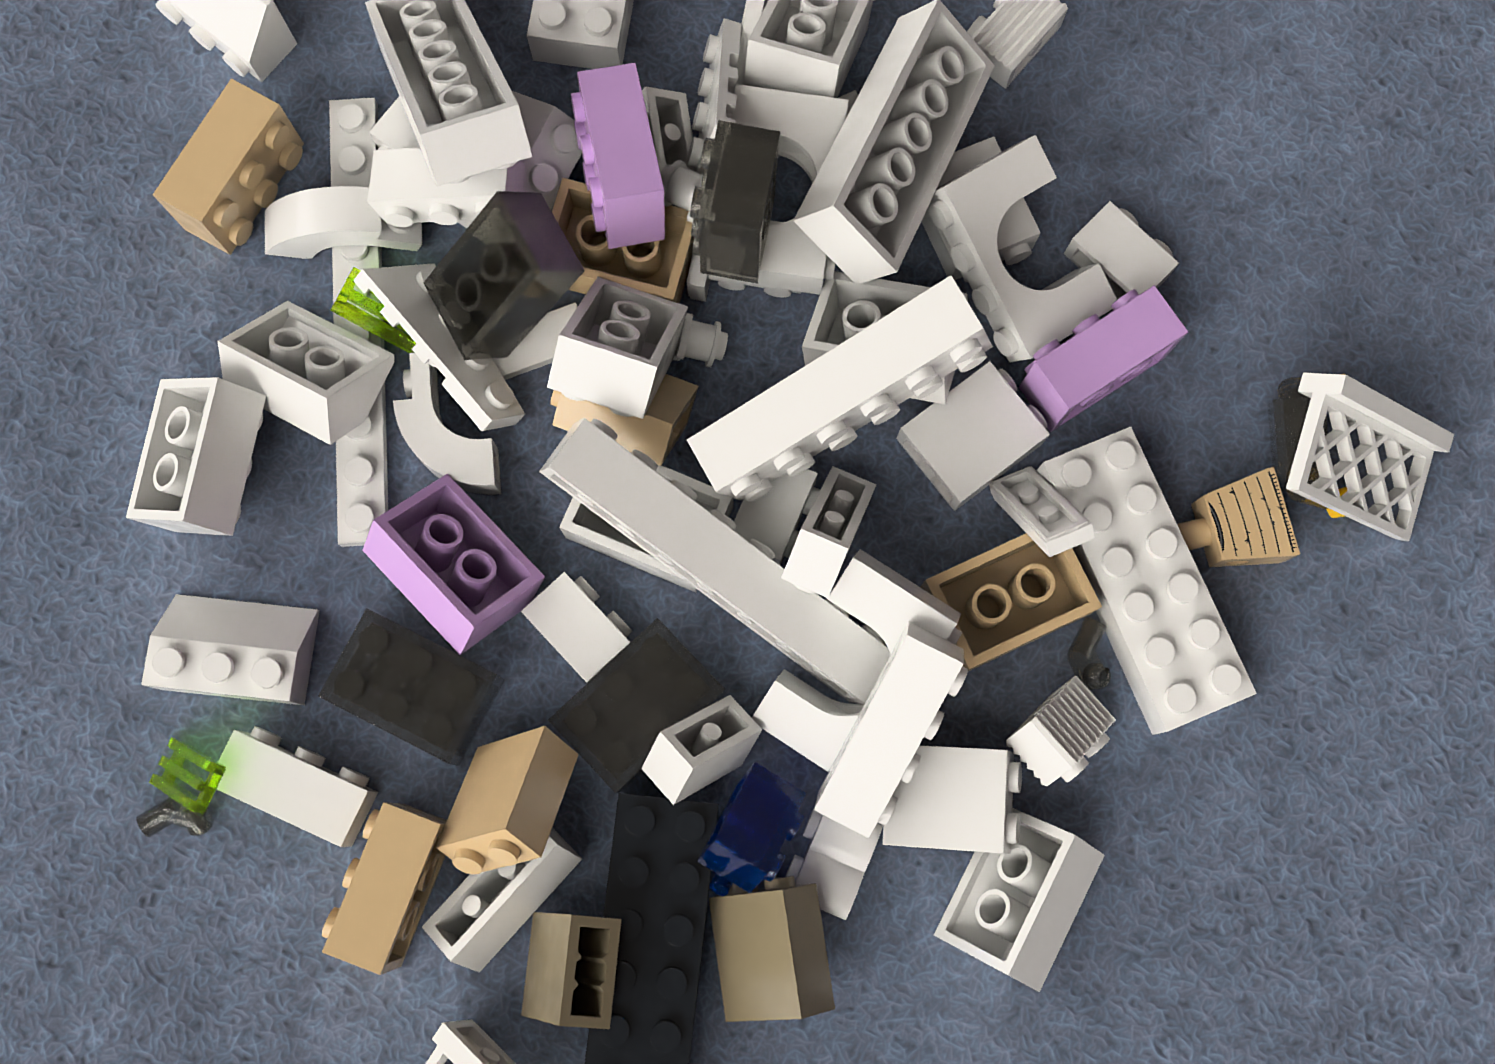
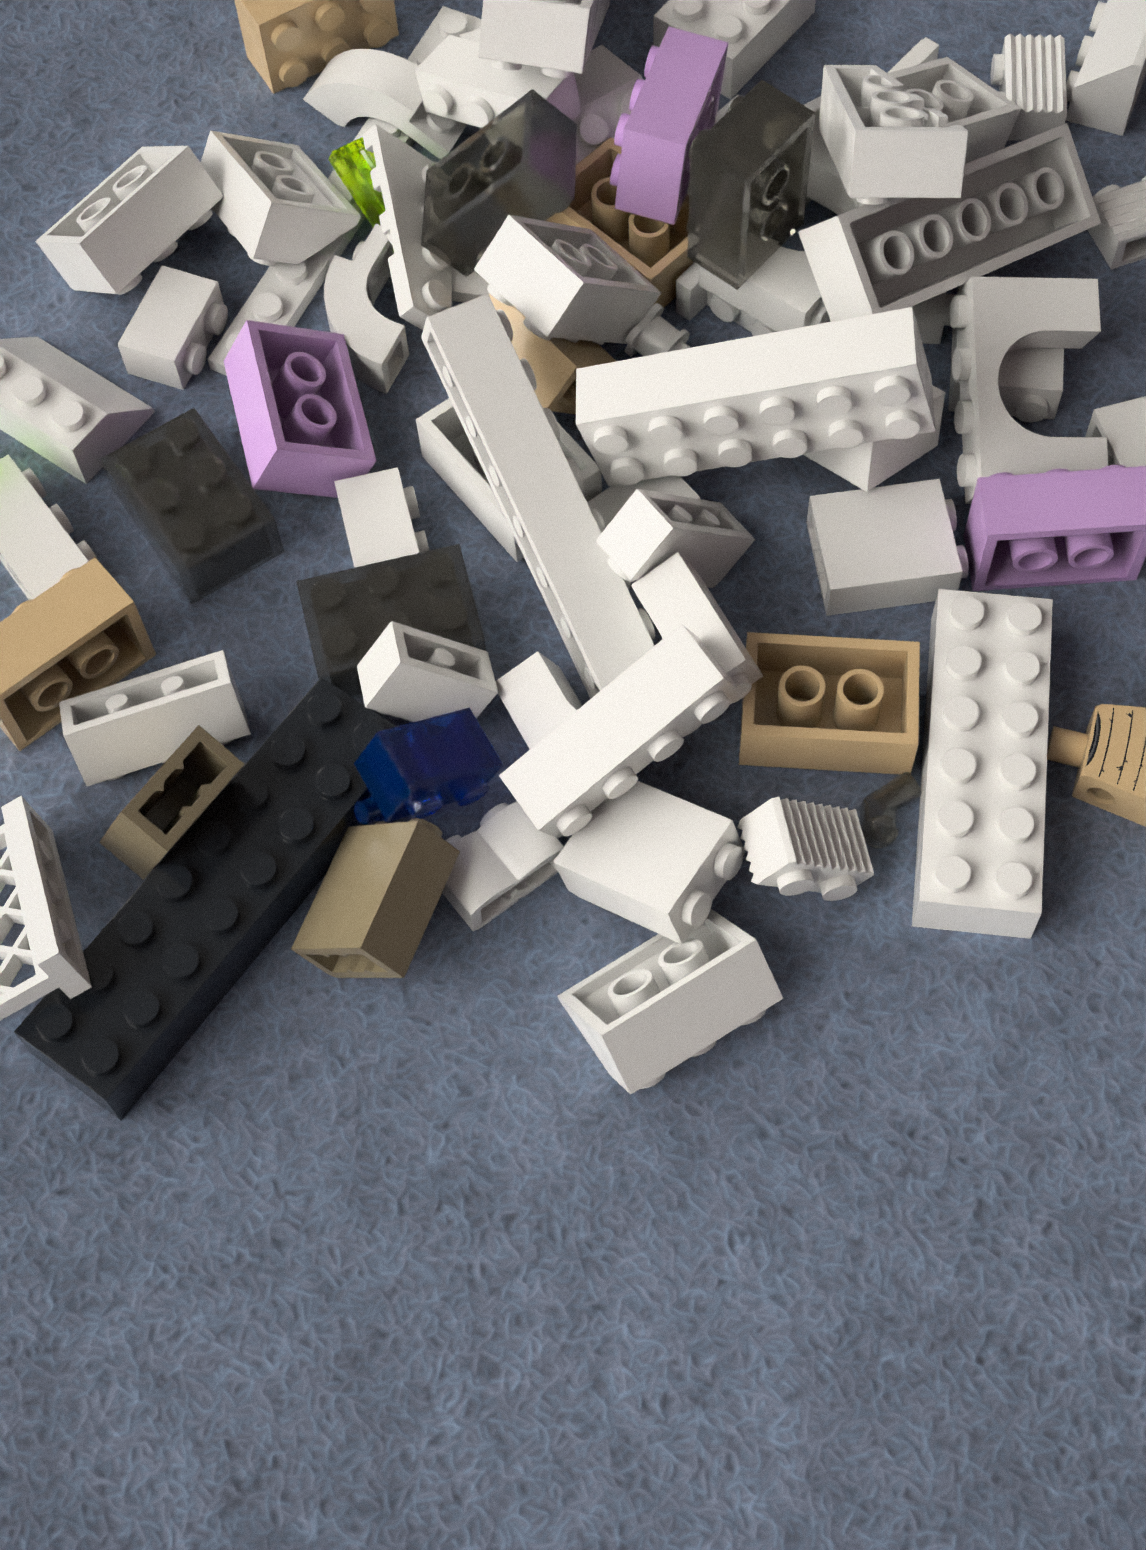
camera: 35 degrees right, 15 degrees down
tan brick [436,726,579,875] -> none
white tile [989,466,1095,557] -> none
none -> white brick [117,265,228,390]
none -> white wedge [819,65,969,205]

